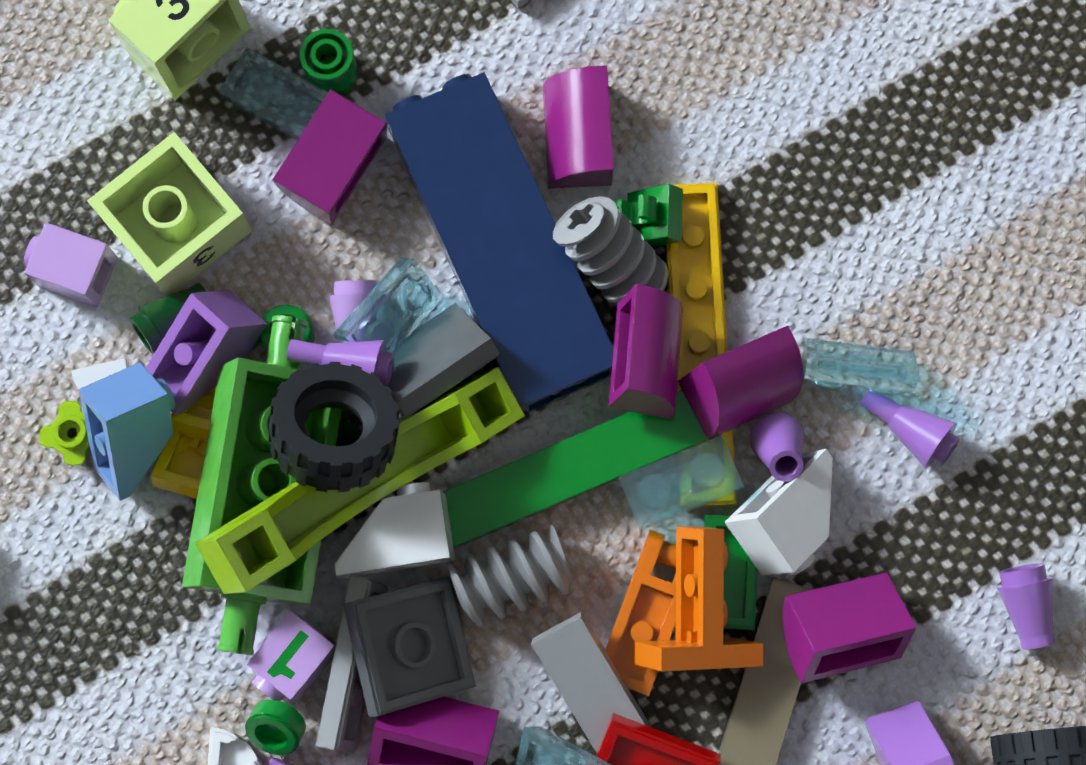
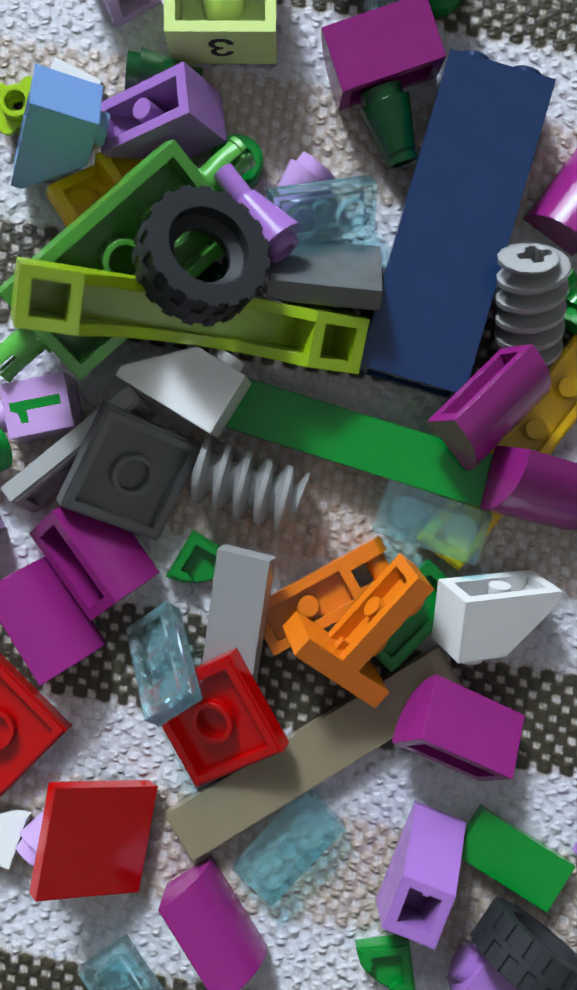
camera: 40 degrees right, 10 degrees up
medium lavender cone [750,412,805,482] -> none
none -> green tile [166,530,221,583]
none -> dark green cone [359,80,417,170]
none -> green tile [461,804,575,913]

